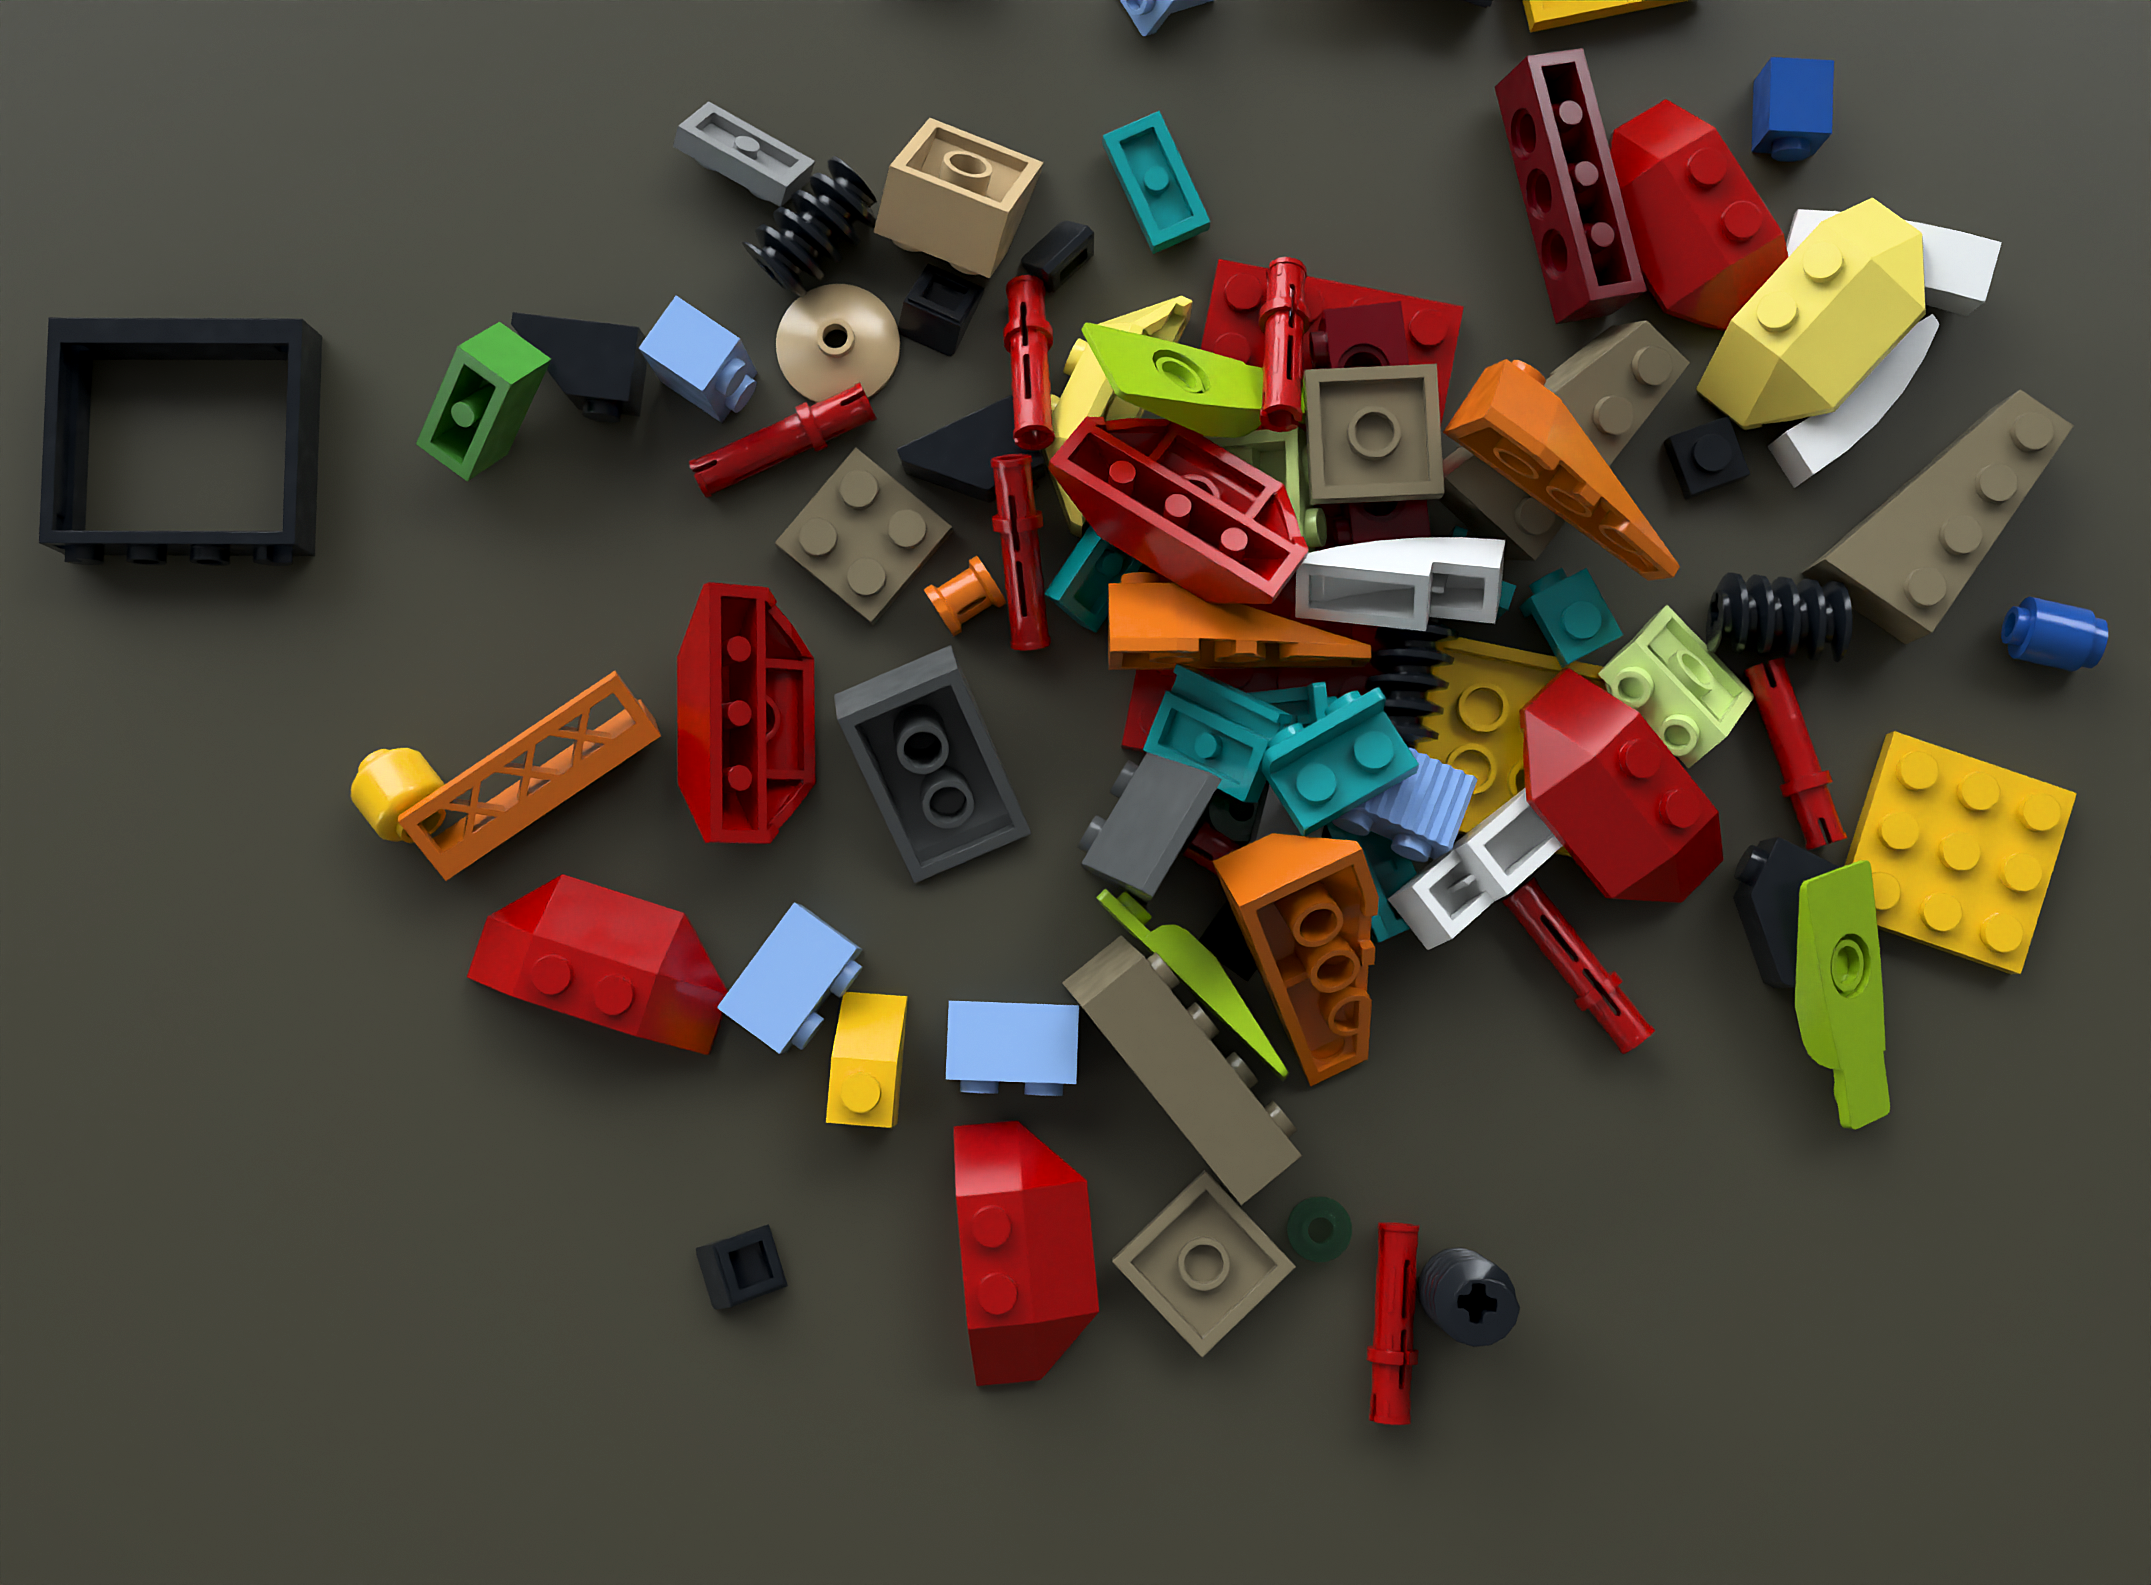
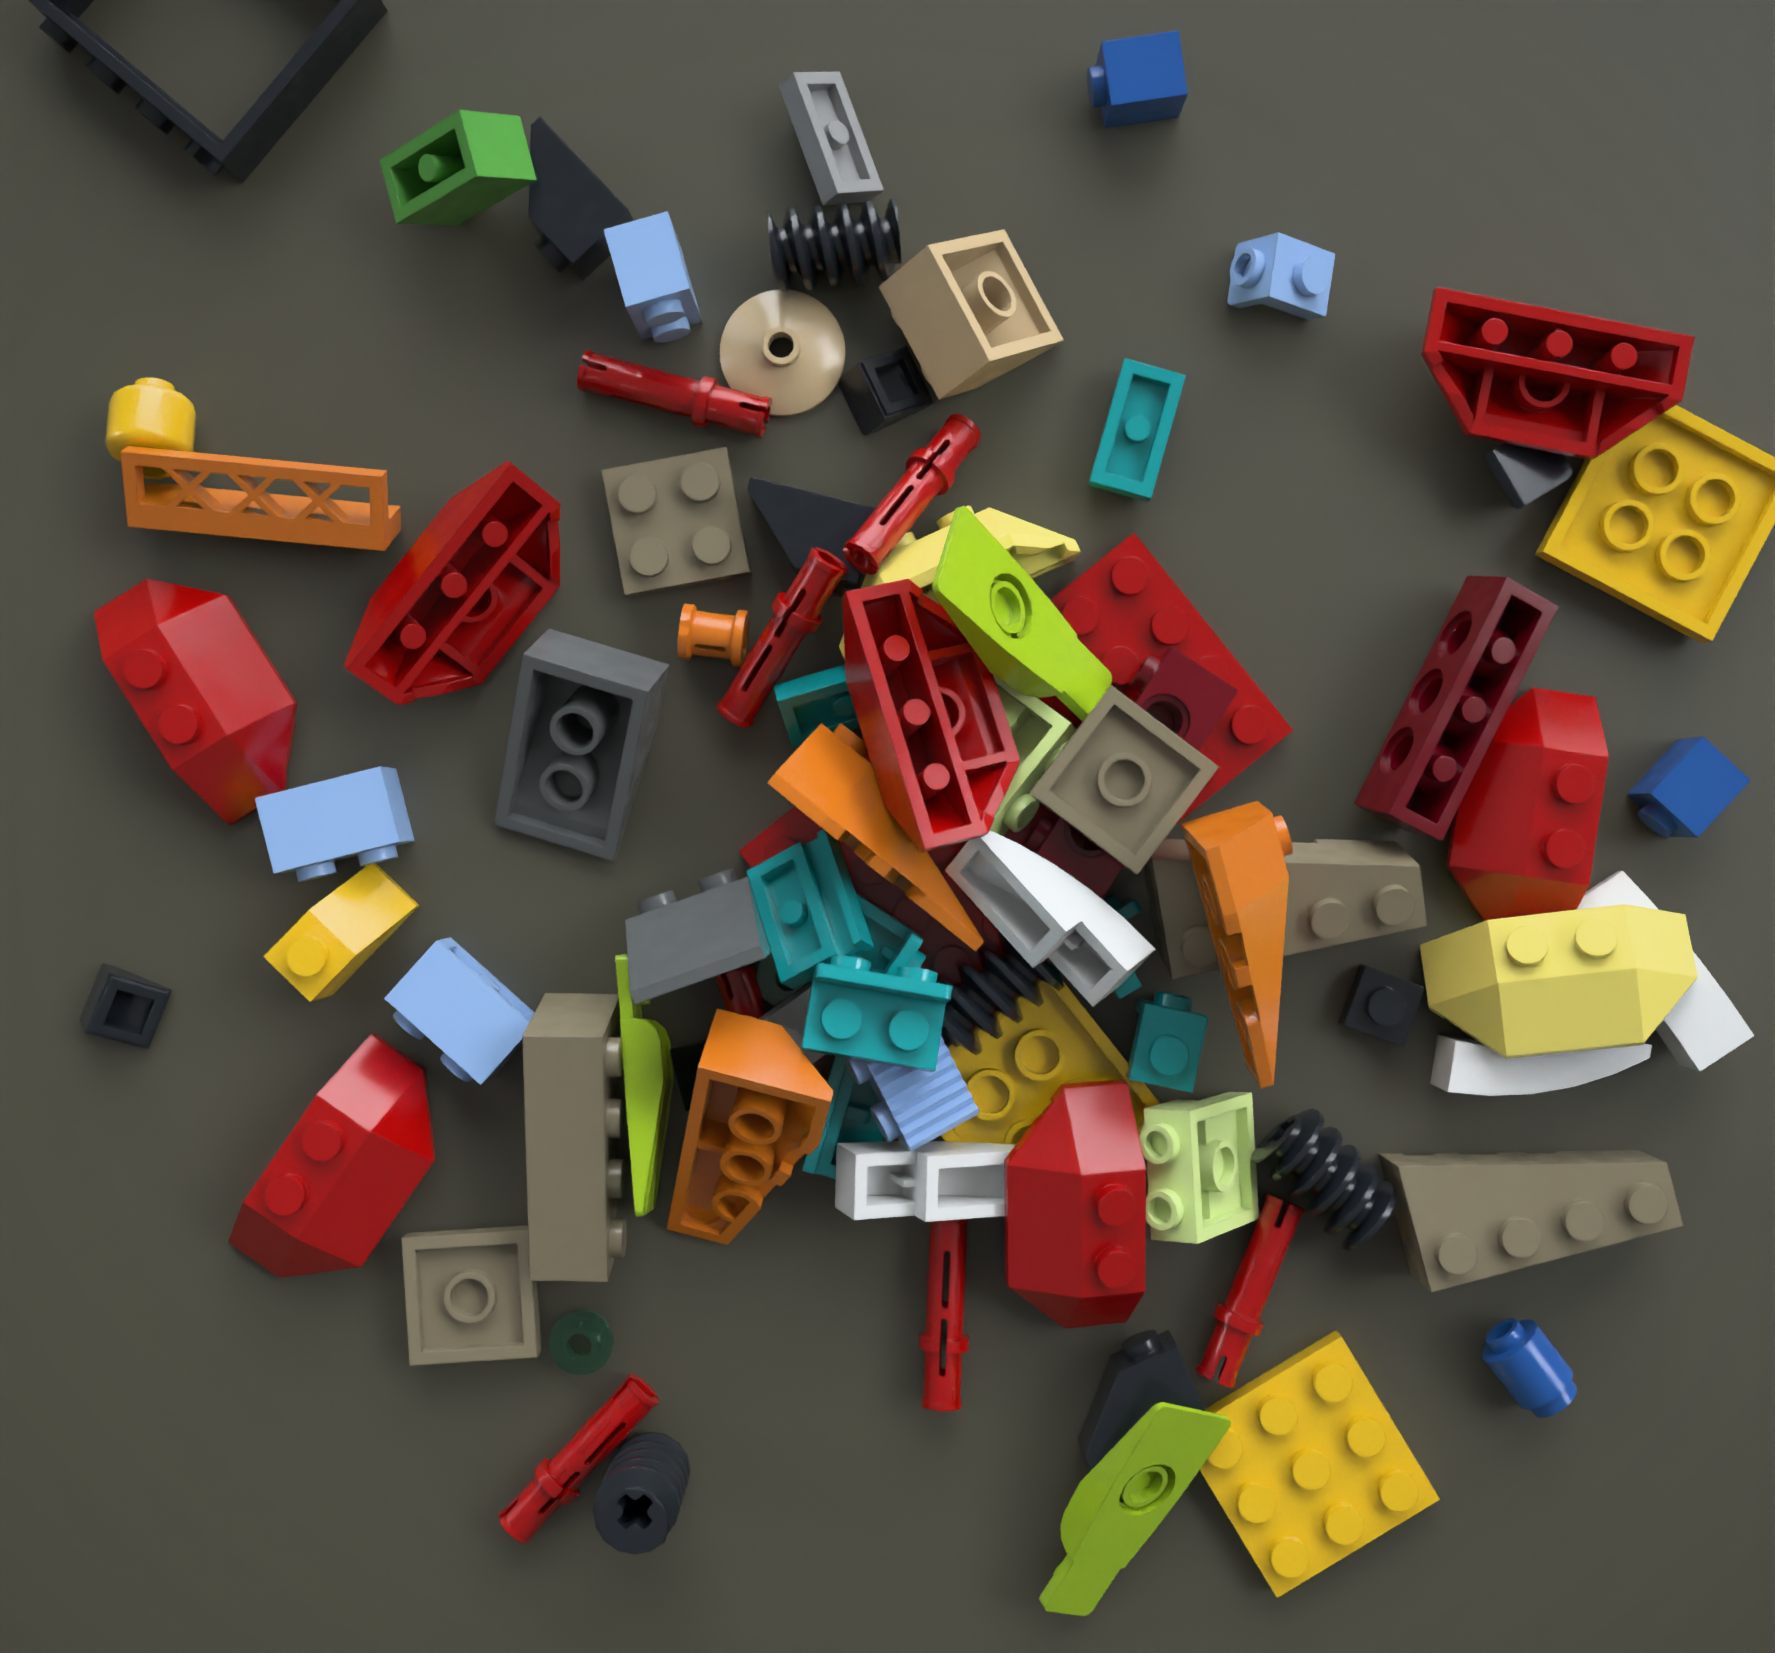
camera: 40 degrees right, 5 degrees up
black slope [1021,221,1094,293] -> none
red pin [1259,257,1311,432] -> none

